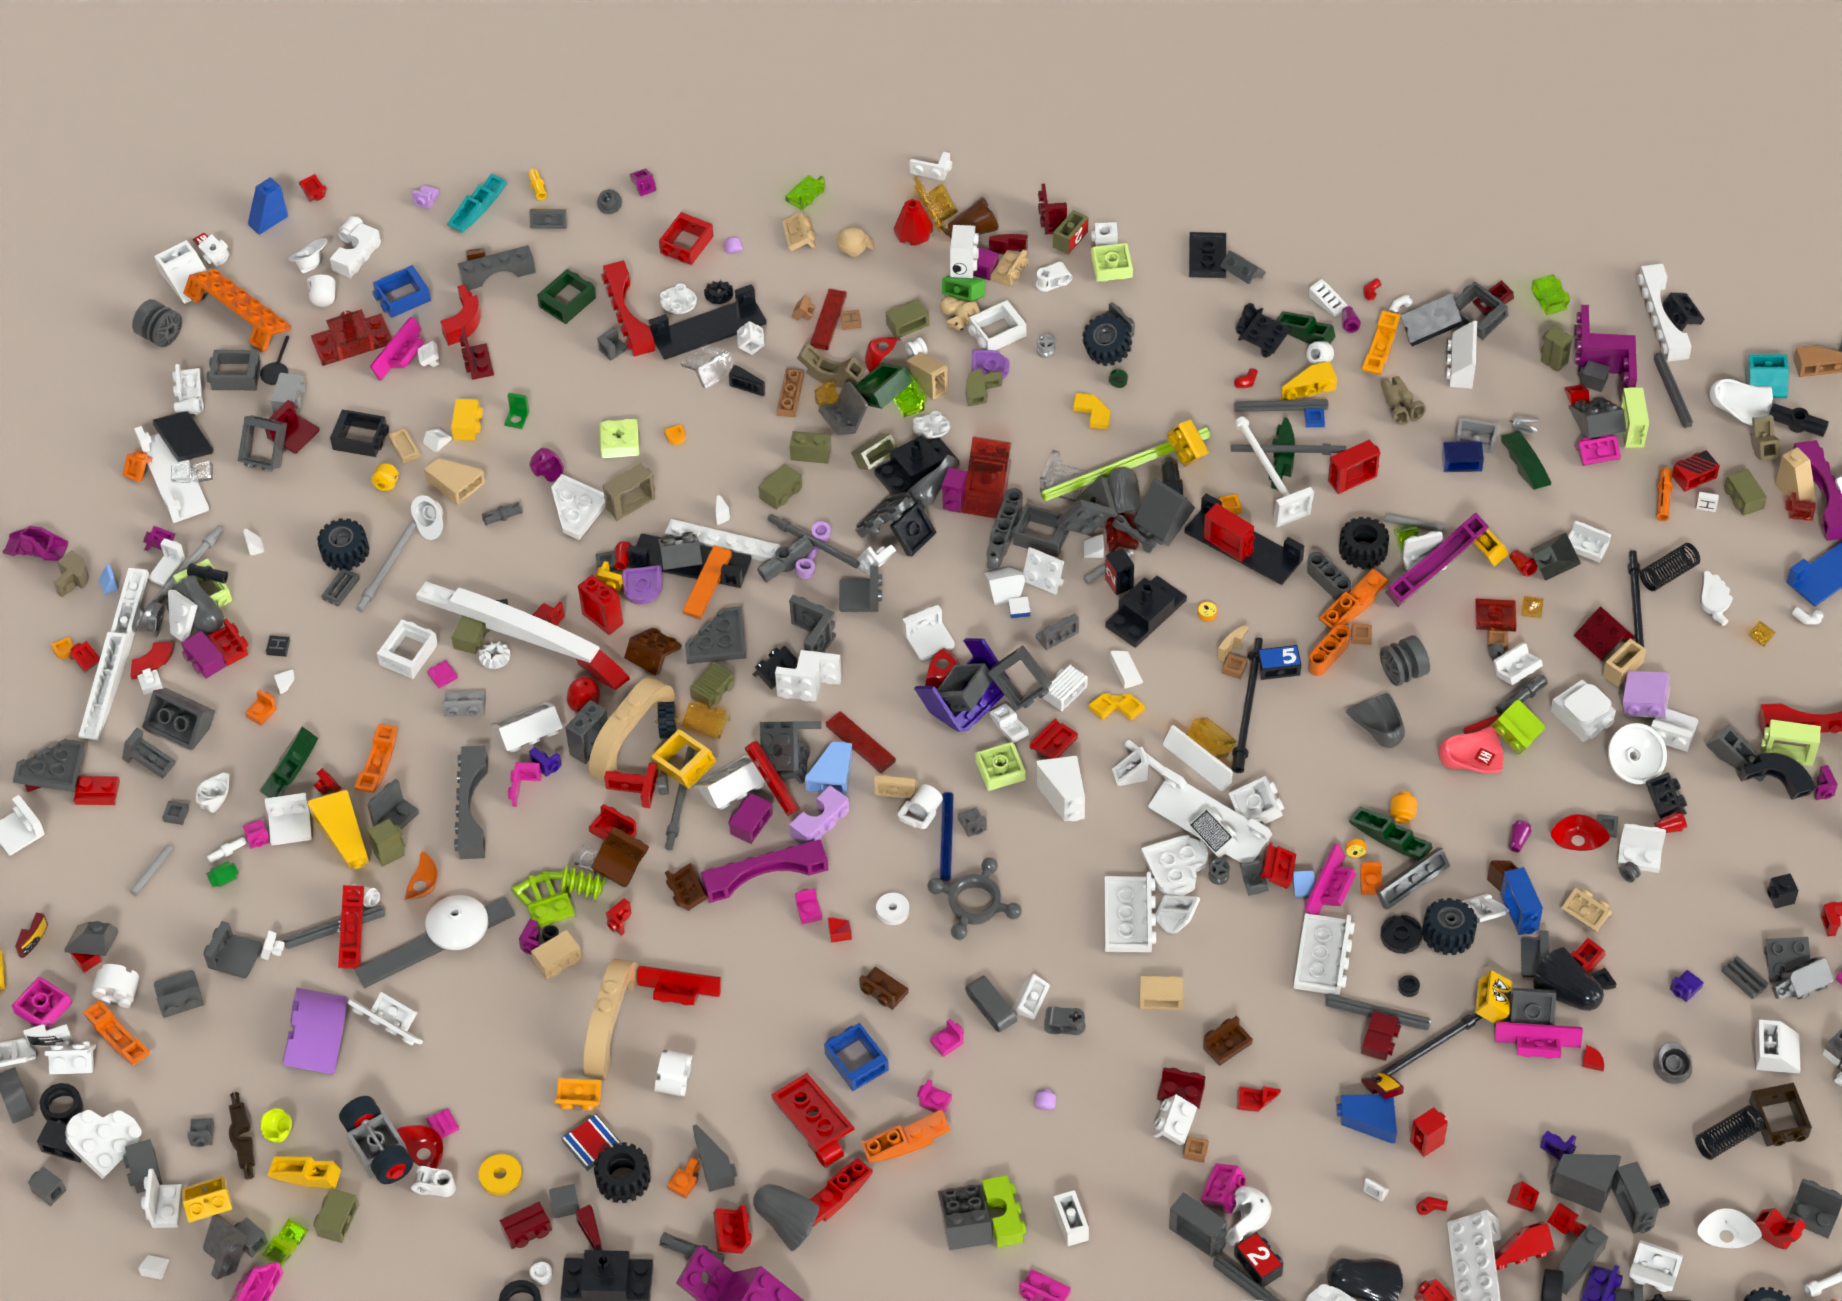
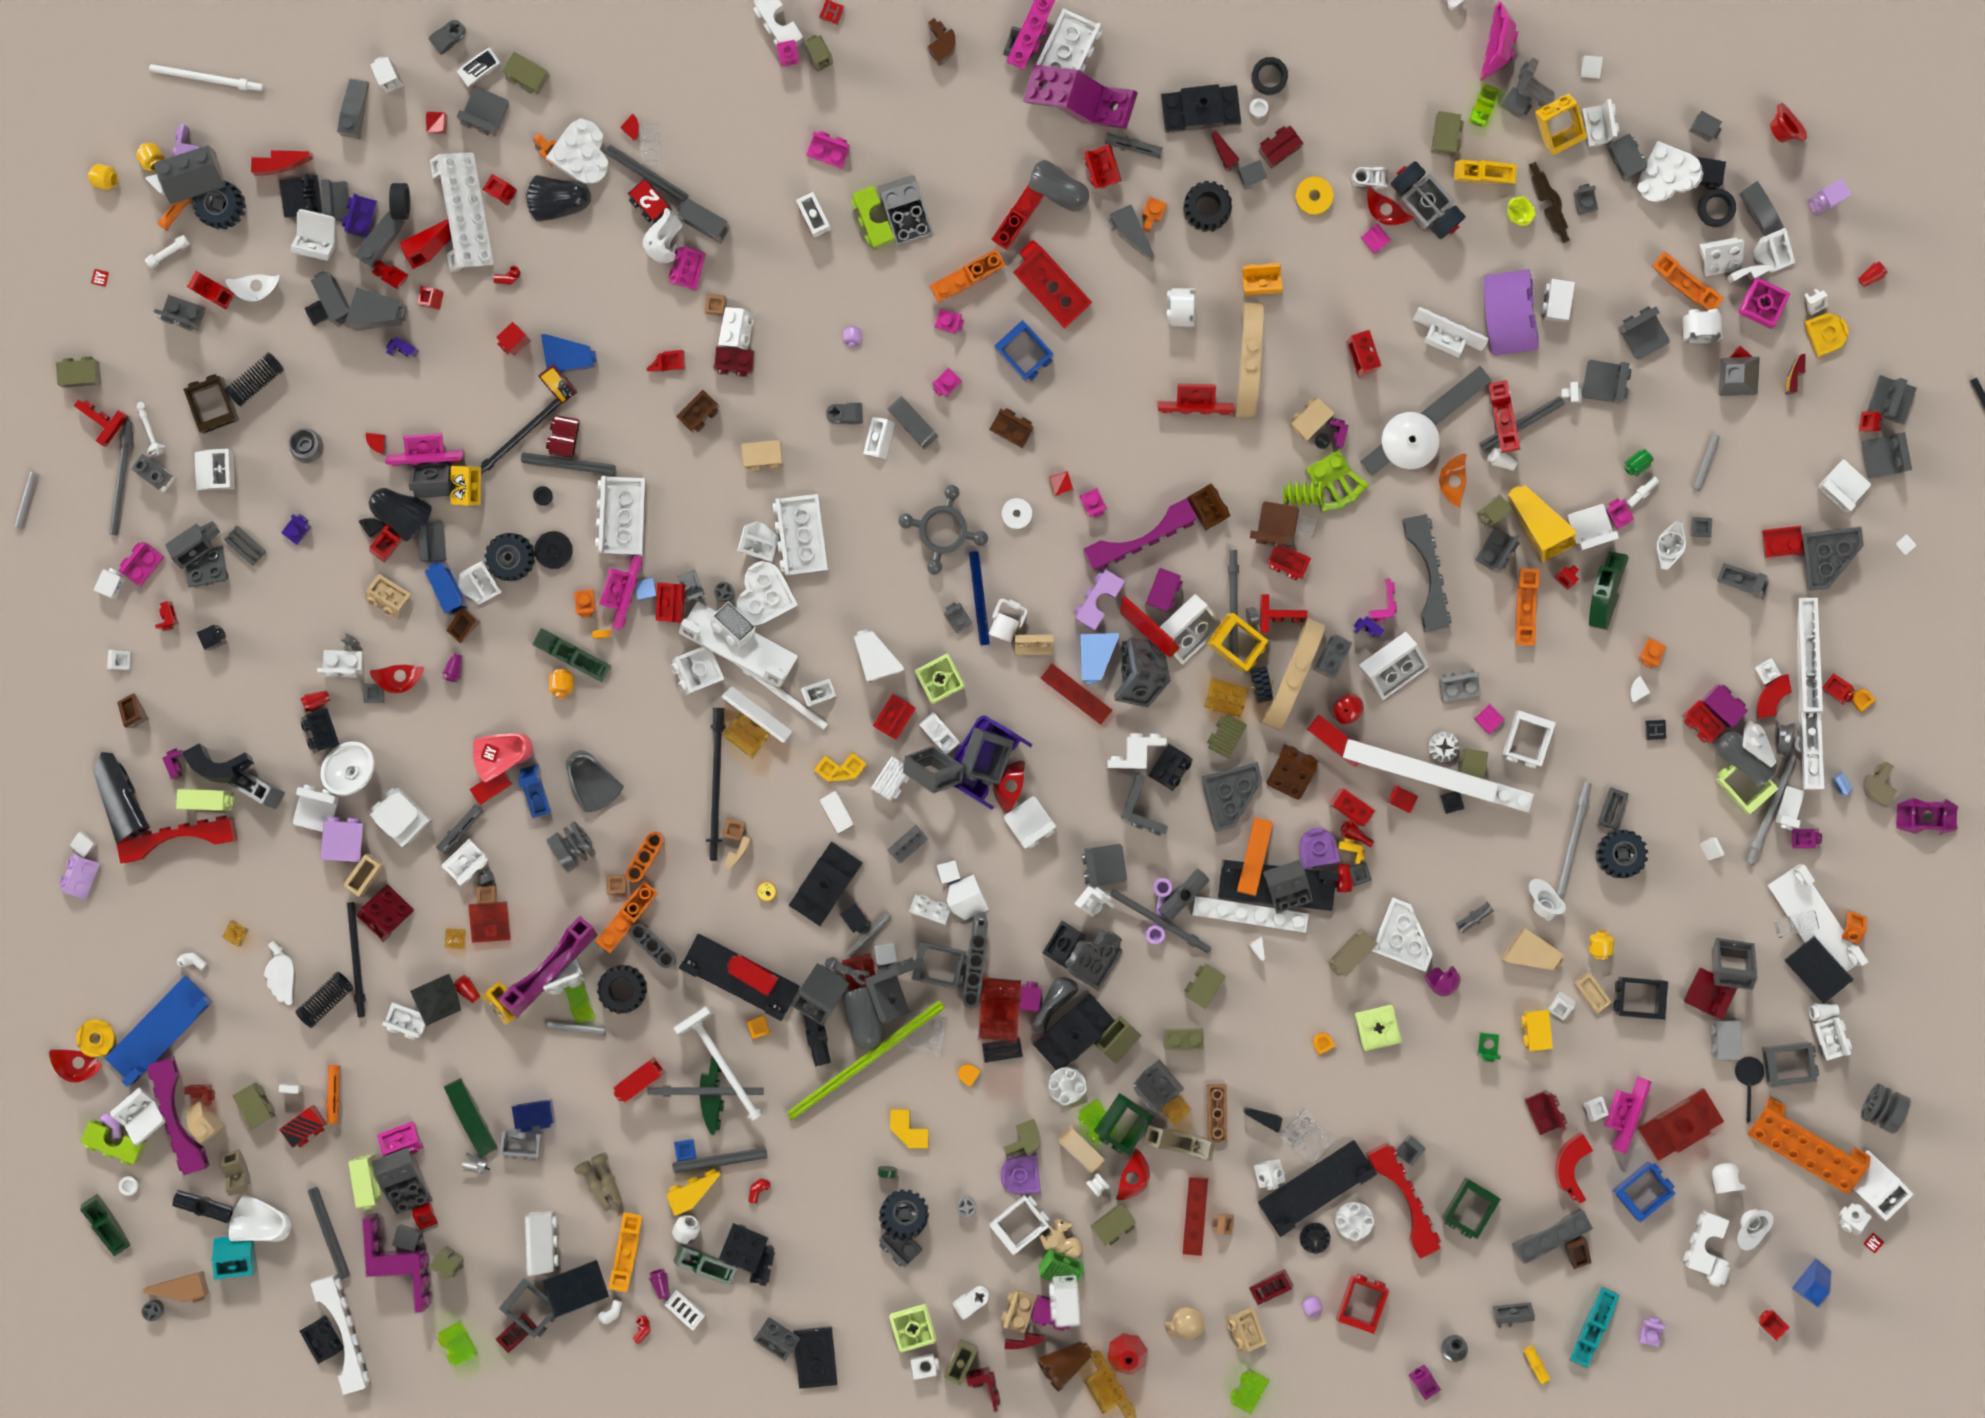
camera: 170 degrees right, 35 degrees up
dark grey slope [142,688,215,750] -> none
black pin [187,563,228,584] -> none
tile [561,1114,622,1171] -> none
red bracket [606,898,632,936] -> none
medium nougat tile [840,310,861,330] -> none
yellow slope [1166,419,1209,467] -> none
panel [1258,645,1302,680] -> none
white slope [1363,1178,1389,1201] -> none
dark grey plate [1376,847,1450,909] -> none
lime bracket [1490,700,1545,754] -> none
none -> blue bracket [518,764,551,818]
none -> light orange tile [958,1064,981,1087]
none -> dark red slope [1249,1269,1293,1305]
none -> red window [1346,329,1382,378]
none -> white brick [1541,279,1575,323]

